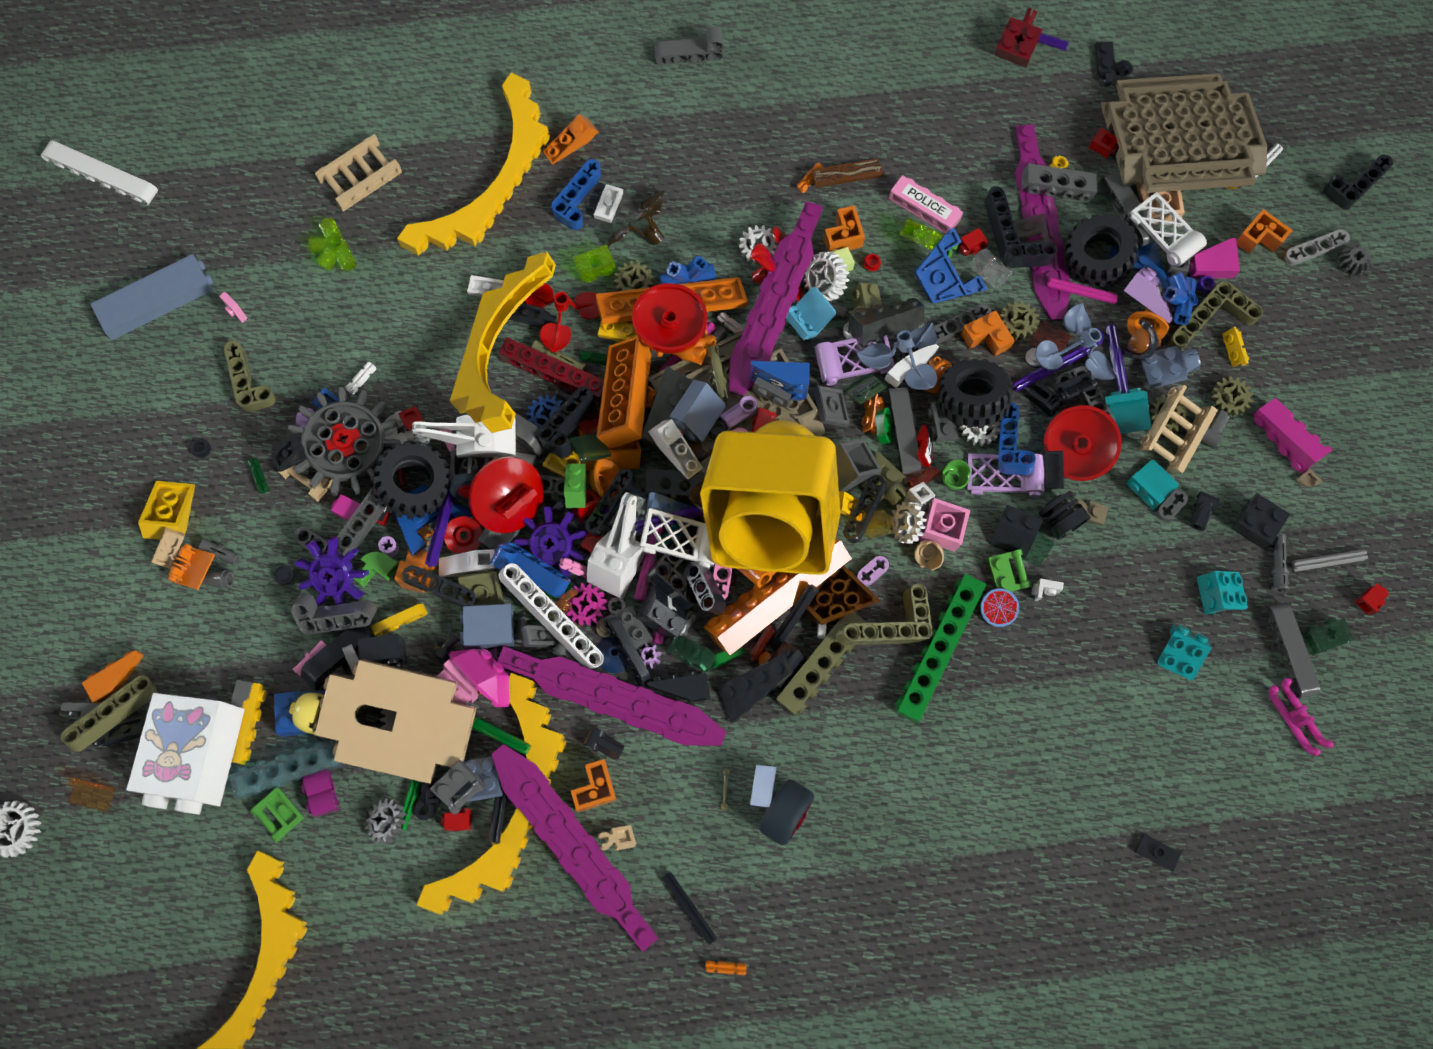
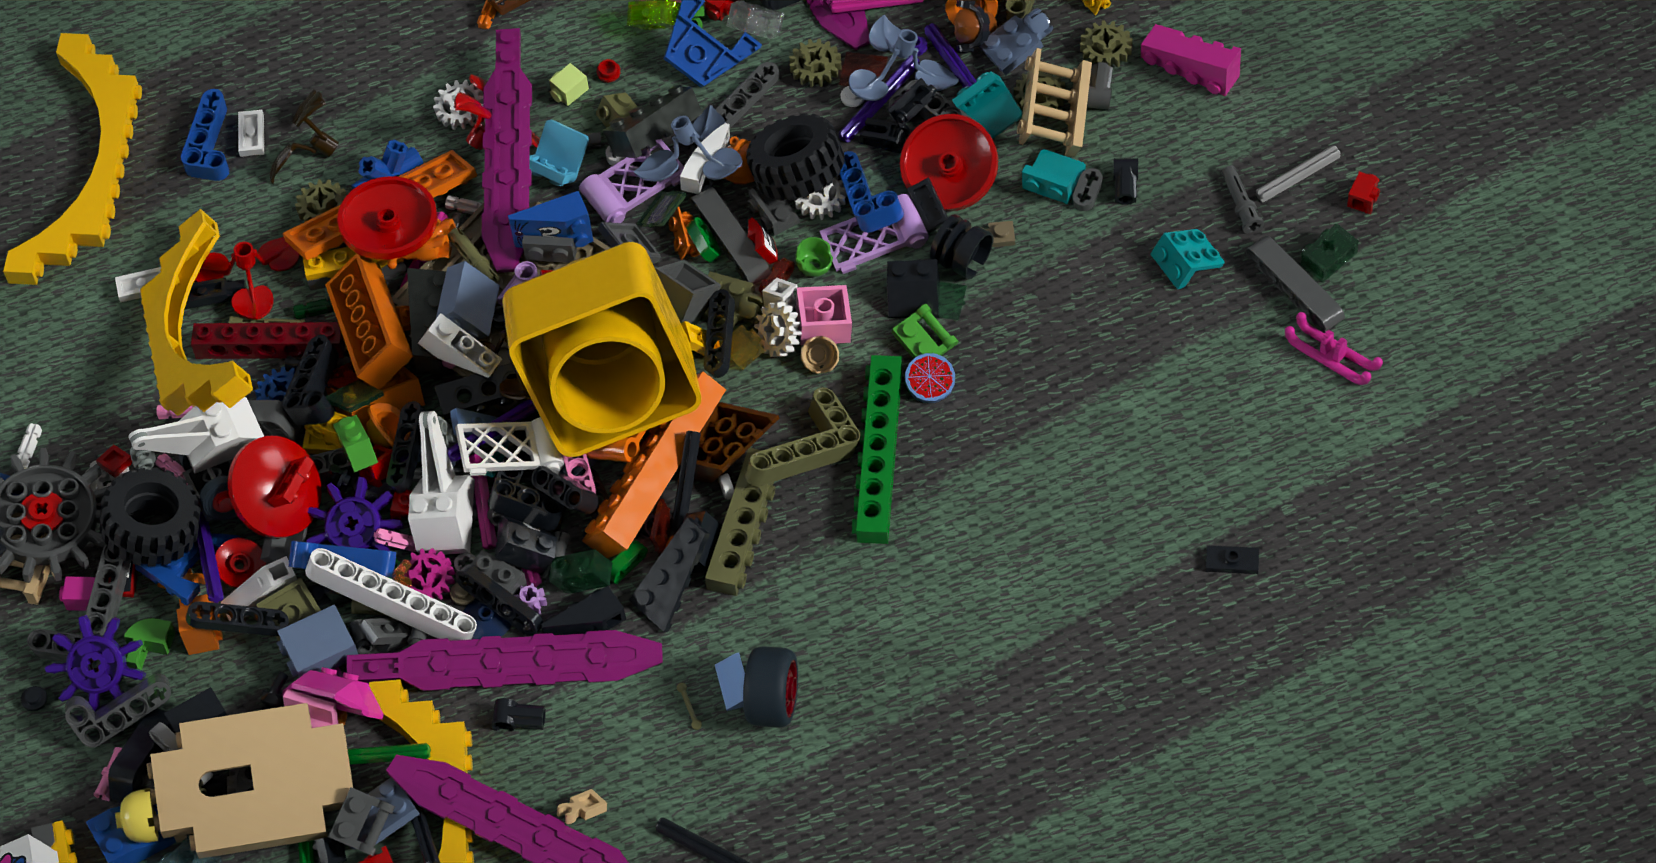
camera: 15 degrees left, 15 degrees down
yellow beam [371,604,428,637] -> none
lavender bush [378,536,399,557] -> none
orange slope [543,114,599,164] -> none
orange brick [571,759,617,813] -> none
clear neon green brick [573,244,616,283] -> none
white gear [803,252,850,302] -> none
orange brick [823,205,865,252] -> none
lavender beam [857,556,889,586] -> none
orange brick [961,310,1015,356] -> none
white bracket [1032,579,1064,601] -> none
teal bracket [1158,624,1212,680] -> none
black brick [1231,493,1290,550] -> none
dark tan tile [1295,468,1323,487] -> none

